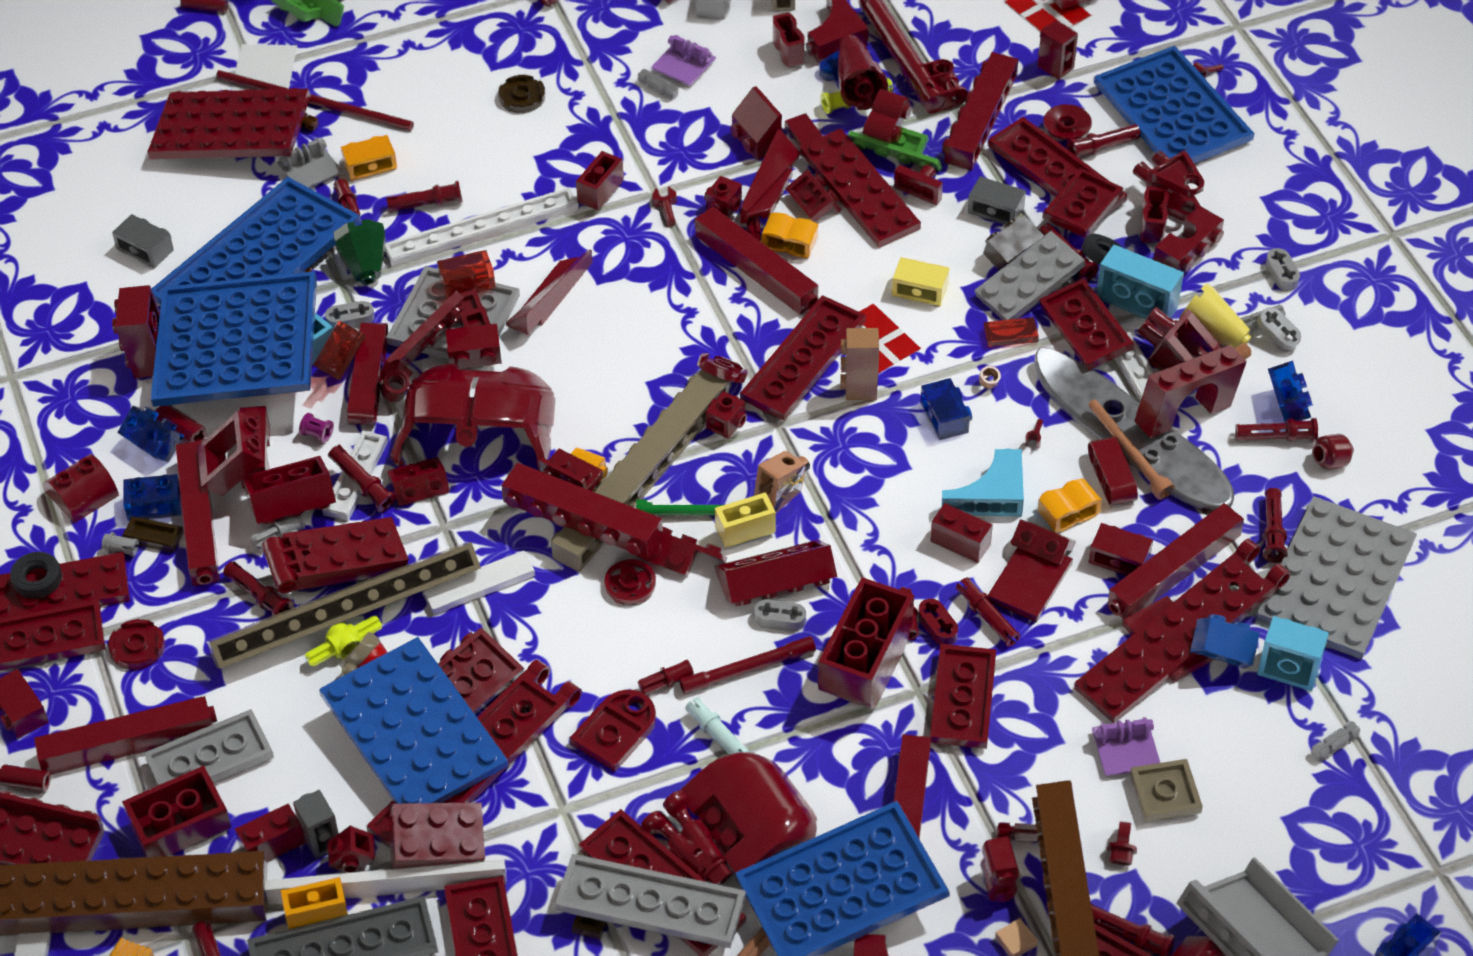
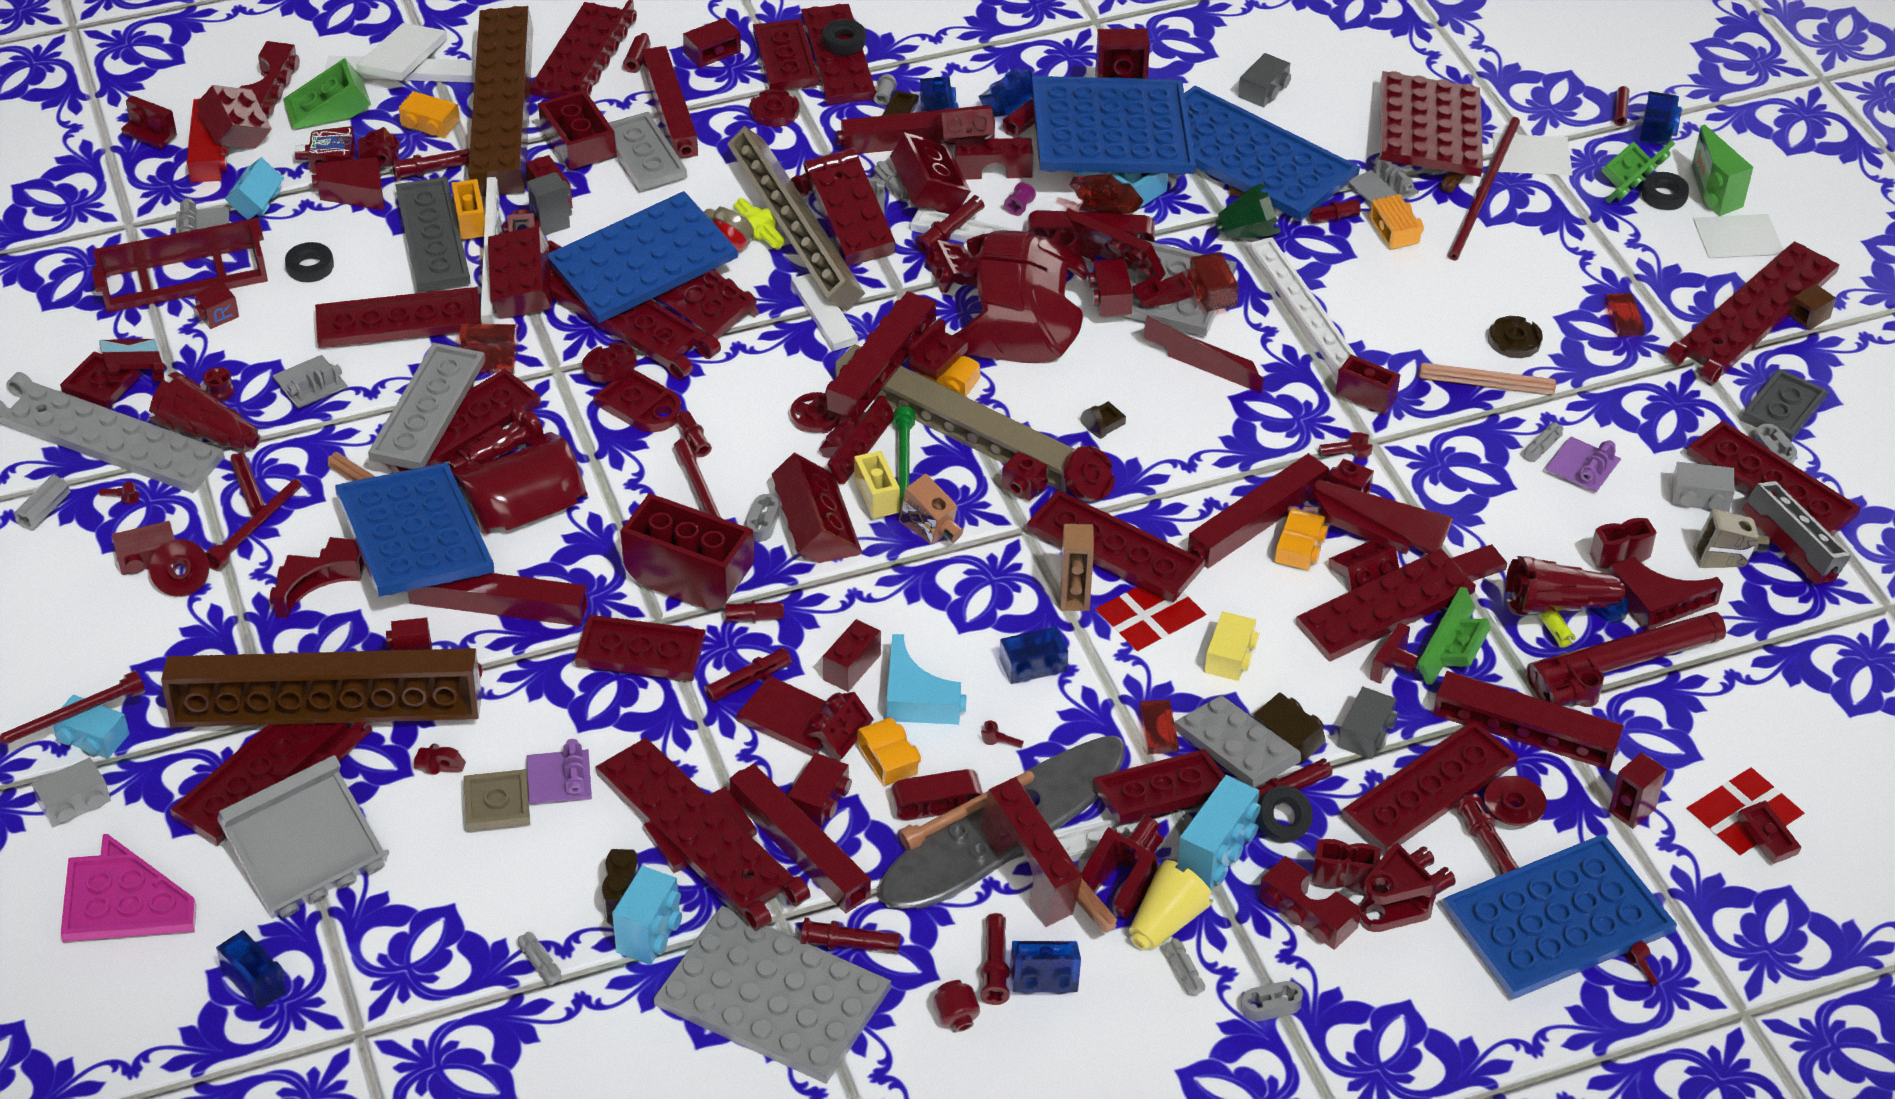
camera: 90 degrees right, 5 degrees down
dark red brick [43,454,119,524] -> none
light grey beam [325,301,375,331] -> none
dark red pin [386,180,463,213] -> none
light aqua pin [685,697,750,754] -> none
dark red slope [730,86,782,160] -> none
dark red brick [862,89,912,145] -> none
dark red beam [918,598,958,645] -> none
medium nougat hinge [979,366,1001,389] -> none
dark red tile [1042,168,1124,238] -> none
blue brick [1190,614,1260,667] -> none
light grey beam [1257,307,1302,351] -> none
none -> clear red brick [459,323,520,374]
none -> dark red tile [582,342,637,382]
none -> dark brown brick [602,849,639,924]
none -> dark brown tile [1080,401,1126,439]
none -> nougat axle [1419,363,1556,395]
none -> clear red tile [1605,293,1645,337]

